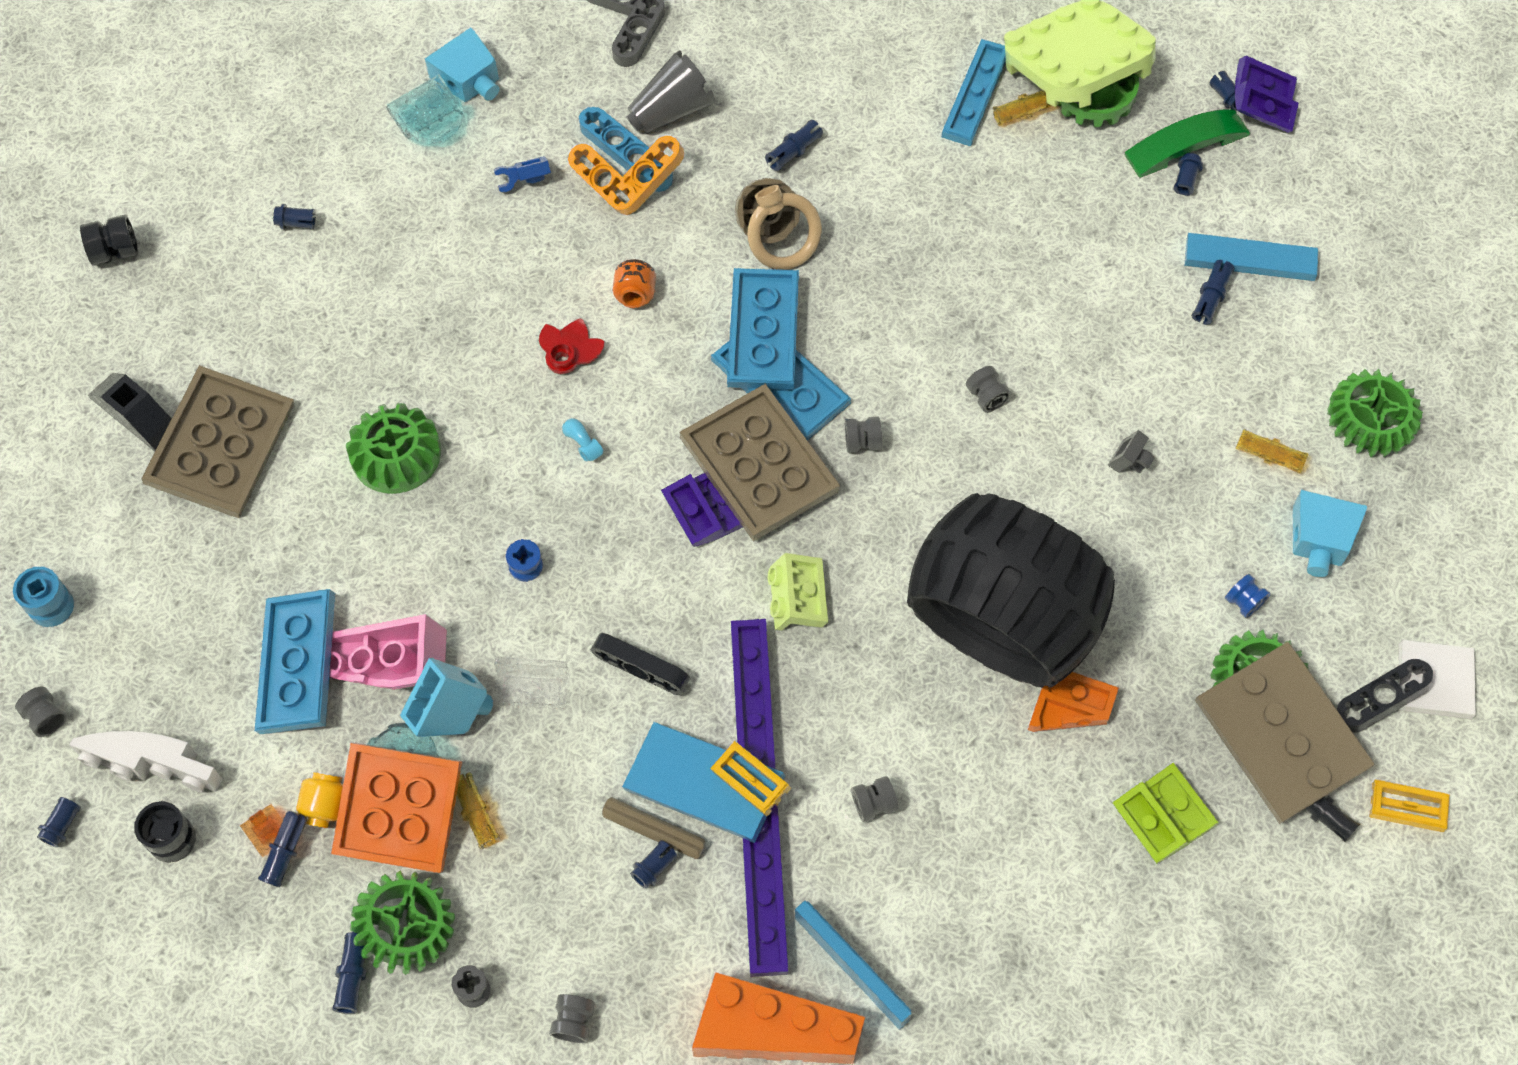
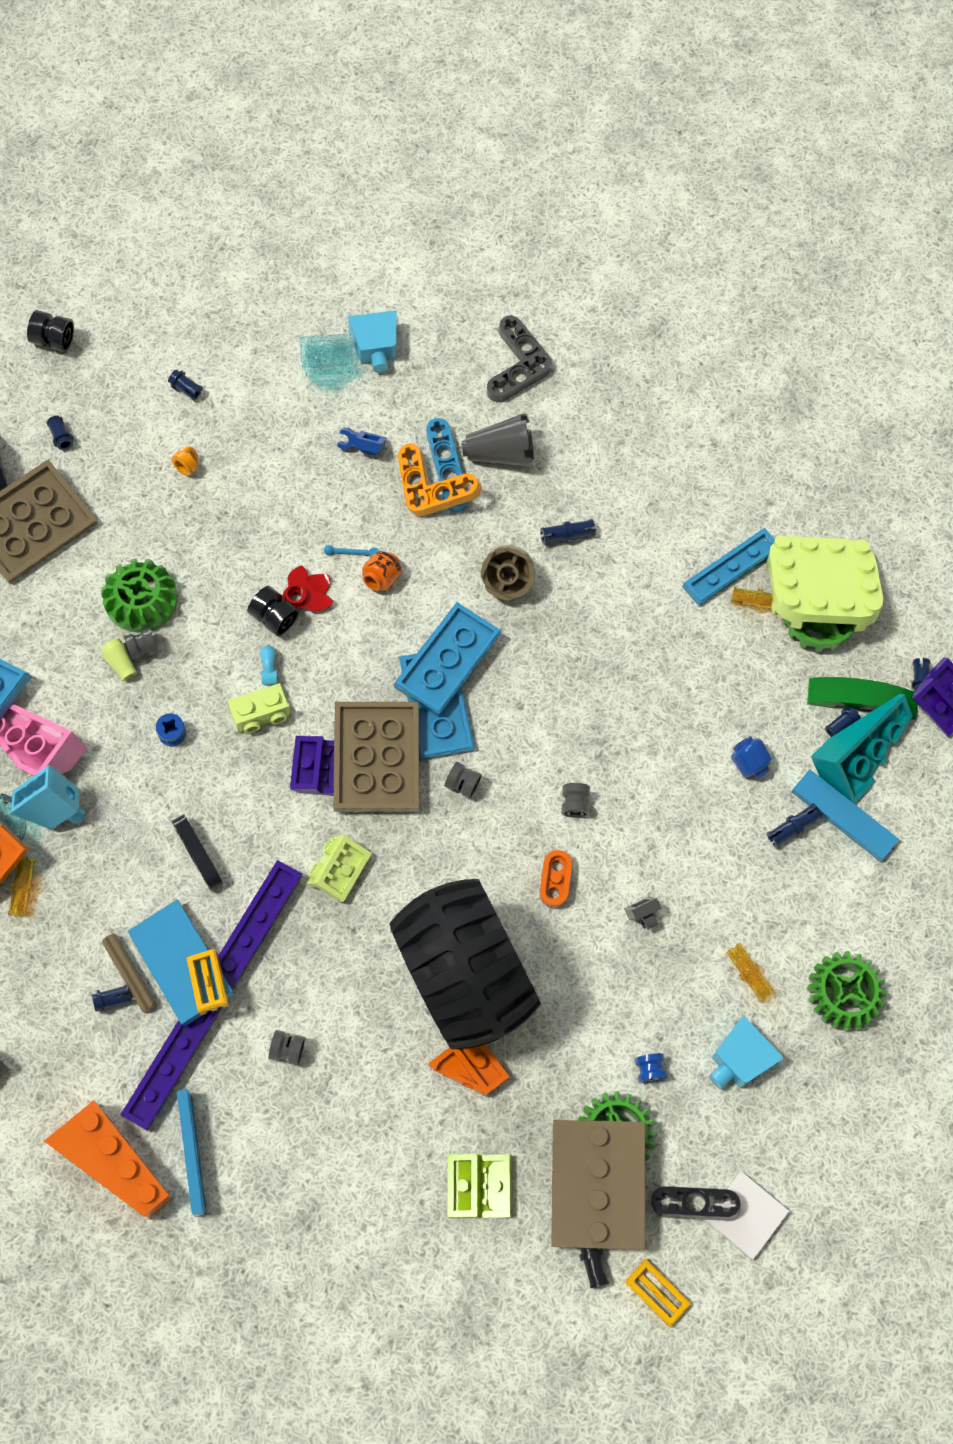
camera: 25 degrees right, 5 degrees up
tan piece [747,185,822,270] -> none
none -> dark blue pin [46,415,74,450]
none -> yellowish green cone [101,638,137,681]
none -> dark grey wheel [123,628,159,662]
none -> light orange tile [171,446,198,476]
none -> yellowish green bracket [227,683,291,733]
none -> black wheel [247,585,299,637]
none -> dark azure hinge [323,545,379,557]
none -> orange plate [539,850,572,908]
none -> blue head [731,736,773,779]
none -> teal wedge [811,693,913,804]

